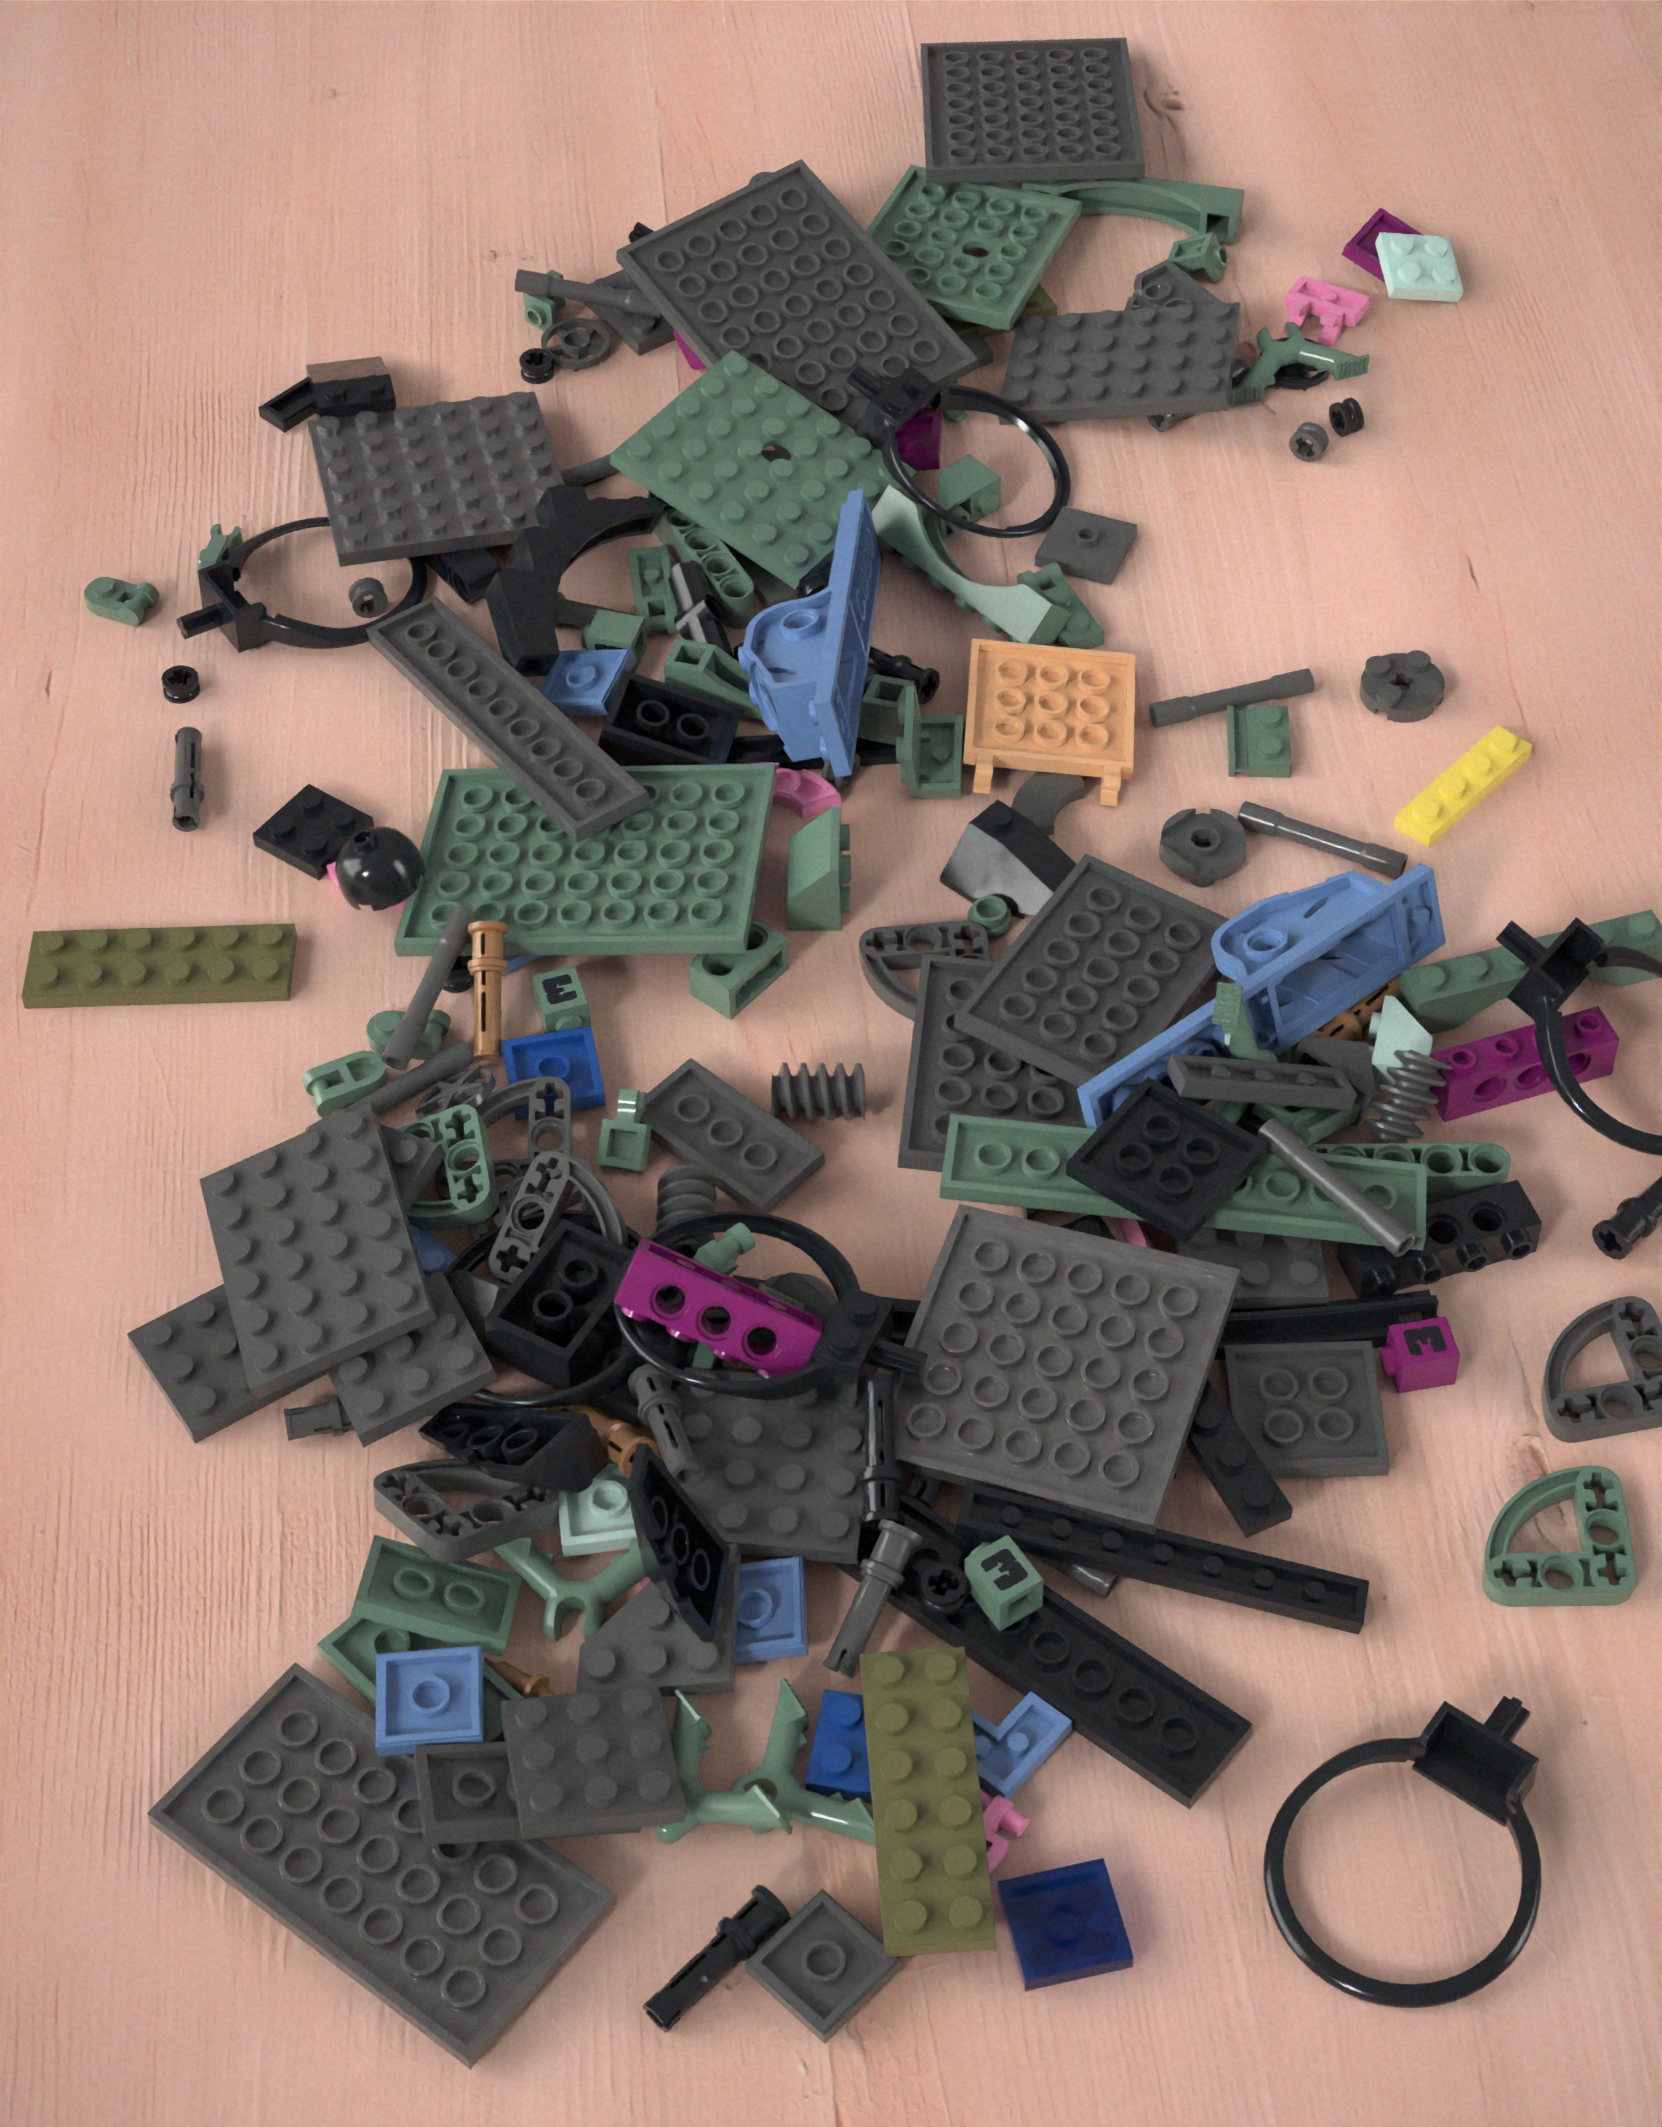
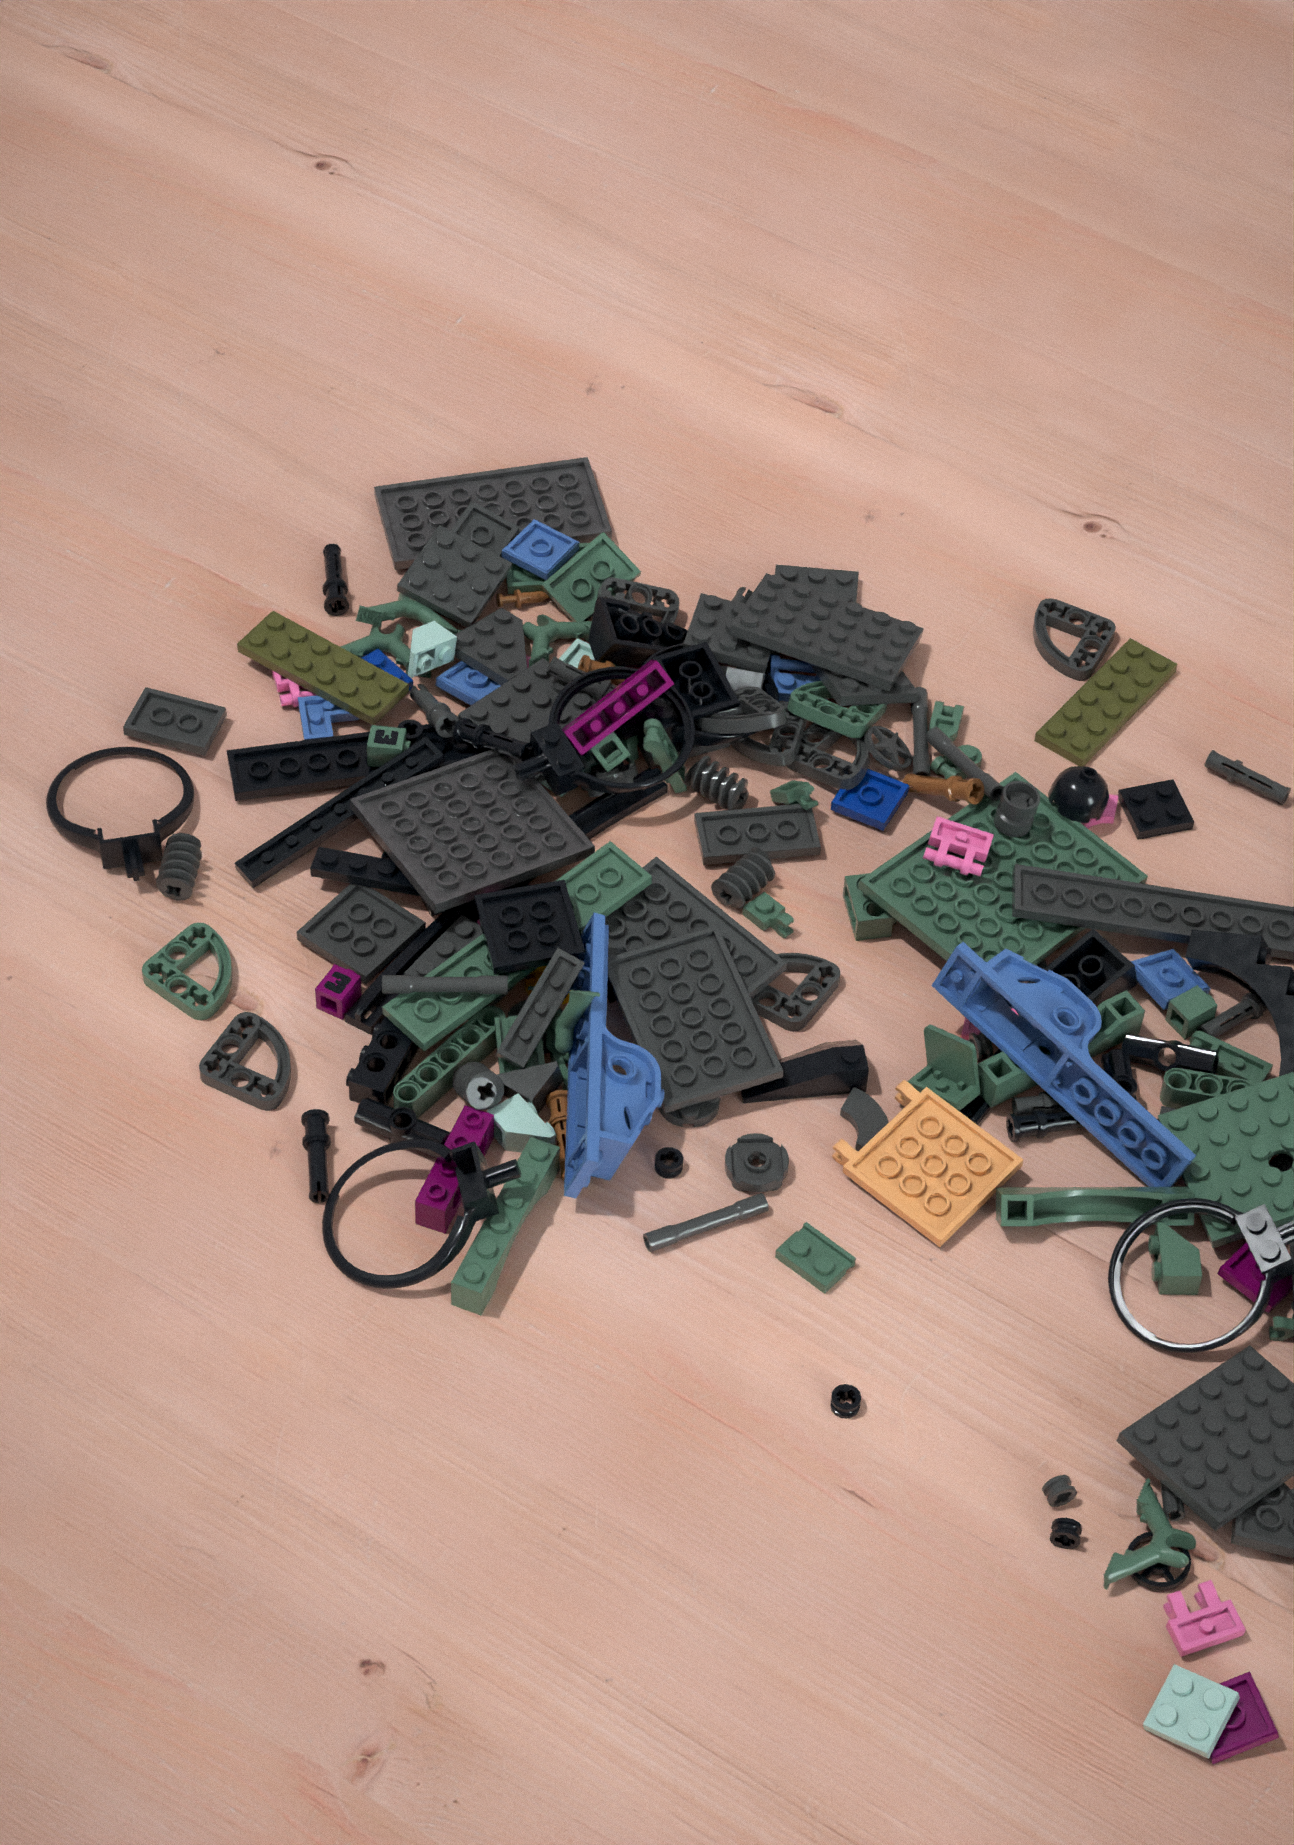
camera: 125 degrees right, 0 degrees up
sand green brick [531,965,592,1033] -> none
black wedge [627,1443,730,1642] -> none
dark grey plate [745,1889,902,2044] -> none
sand green slope [787,807,851,931] -> none
sand green plate [967,895,1011,937] -> none
clear blue plate [997,1858,1134,1991] -> none
sand green plate [1017,562,1104,649] -> none
dark grey plate [1035,506,1137,585] -> none
dark grey piece [1149,668,1314,728] -> none
dark grey plate [1359,650,1445,723] -> none
light yellow plate [1394,725,1532,848] -> none
none -> dark grey plate [123,687,227,756]
none -> dark grey piece [156,833,202,900]
none -> black piece [354,1097,450,1158]
none -> light aqua slope [408,621,457,678]
none -> sand green plate [743,892,794,938]
none -> black bush [830,1384,861,1419]
none -> bright pink plate [923,816,994,877]
none -> dark grey wheel [994,781,1040,837]
none -> dark grey beam [1033,598,1116,681]

